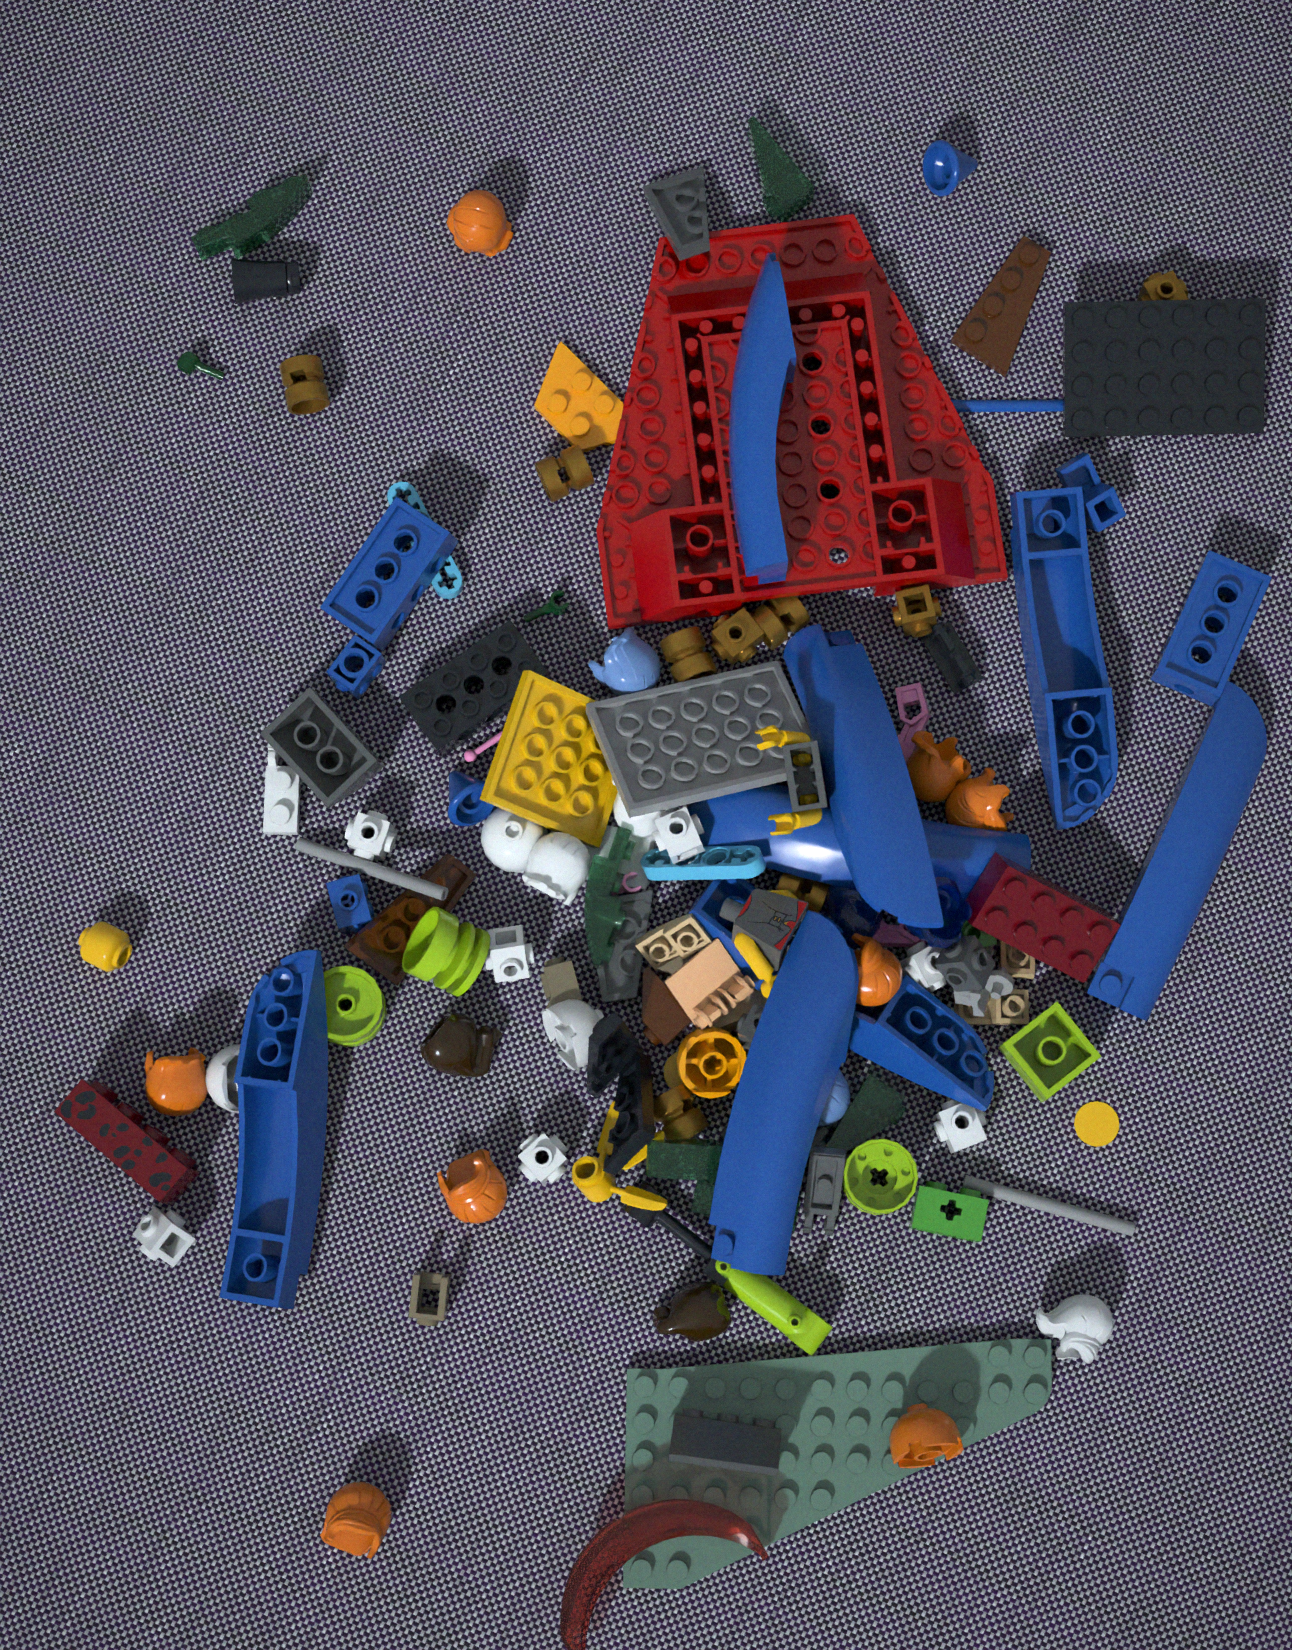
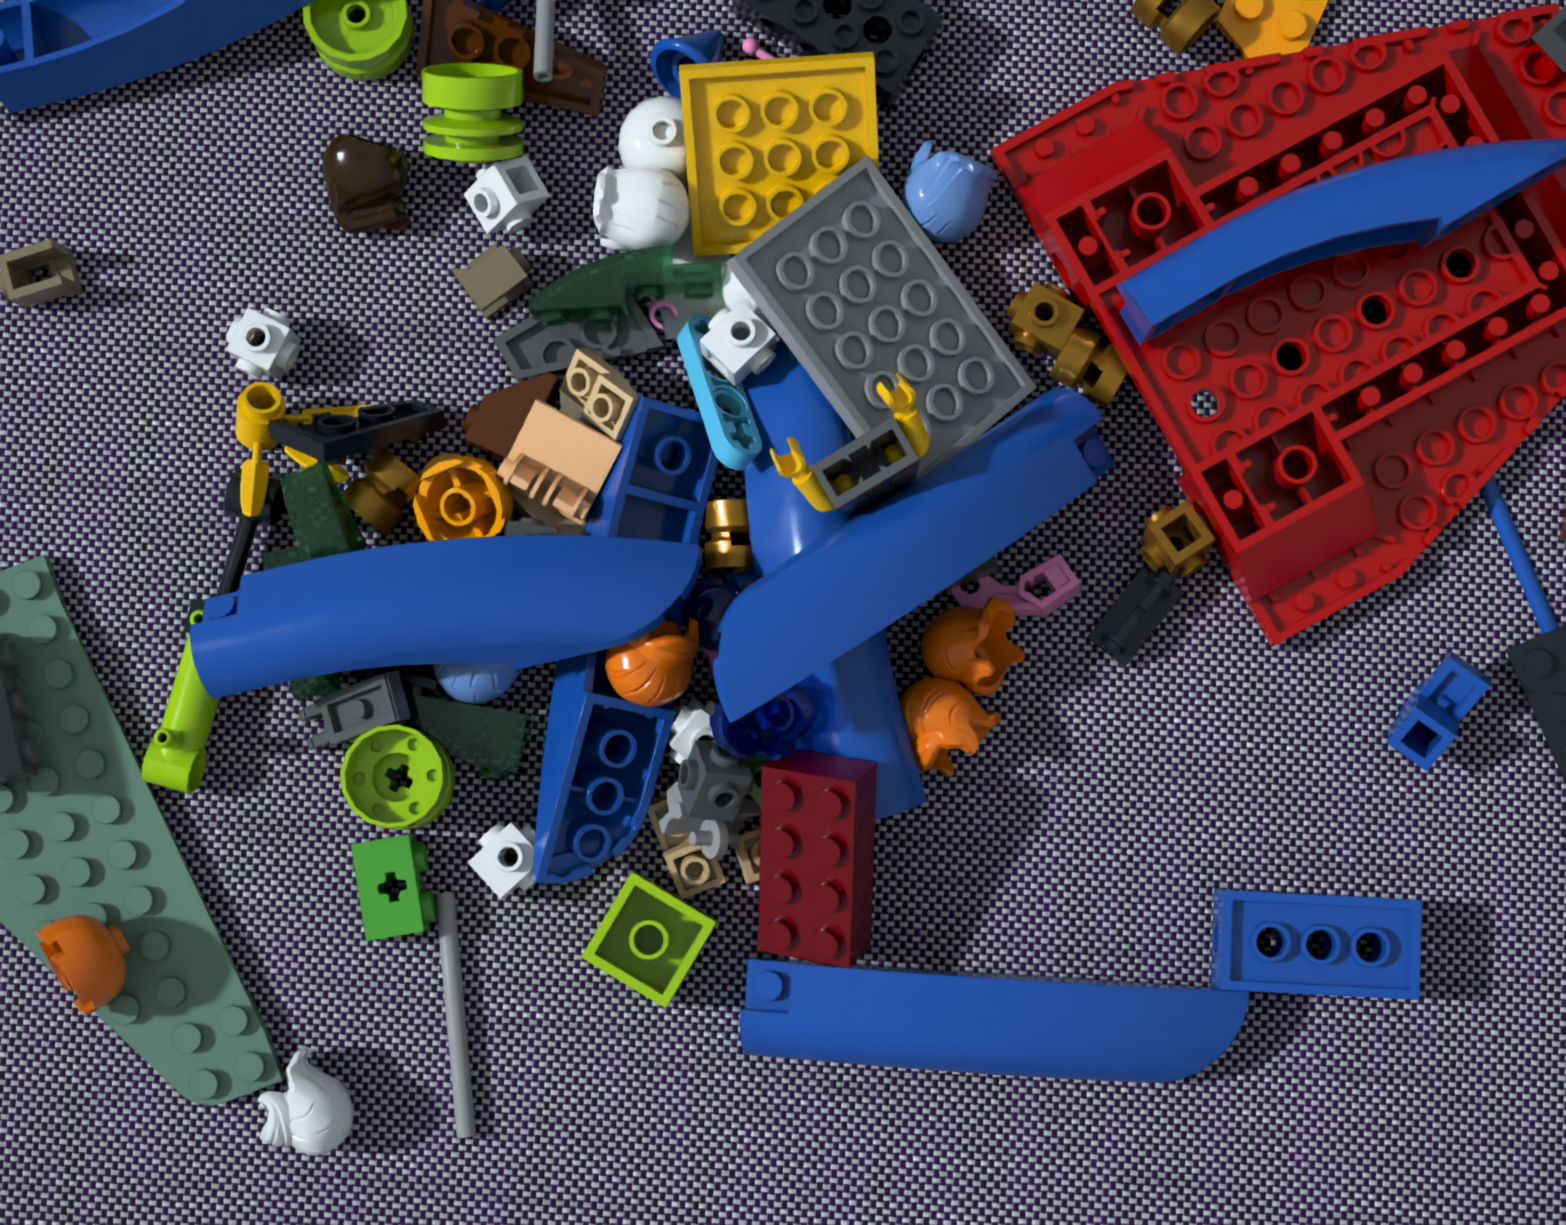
camera: 70 degrees right, 5 degrees up
orange hair [437,1149,507,1224] -> none
dark green hand [523,590,569,623] -> none
white cylinder [542,999,604,1071] -> none
black wing [587,1012,644,1099] -> none
dark brown piece [653,1281,732,1342] -> none
pearl gold wheel [660,626,717,683] -> none
dark grey torso [719,889,819,999] -> none
blue slope [1010,486,1118,830] -> none
yellow sticker [1074,1101,1119,1147] -> none

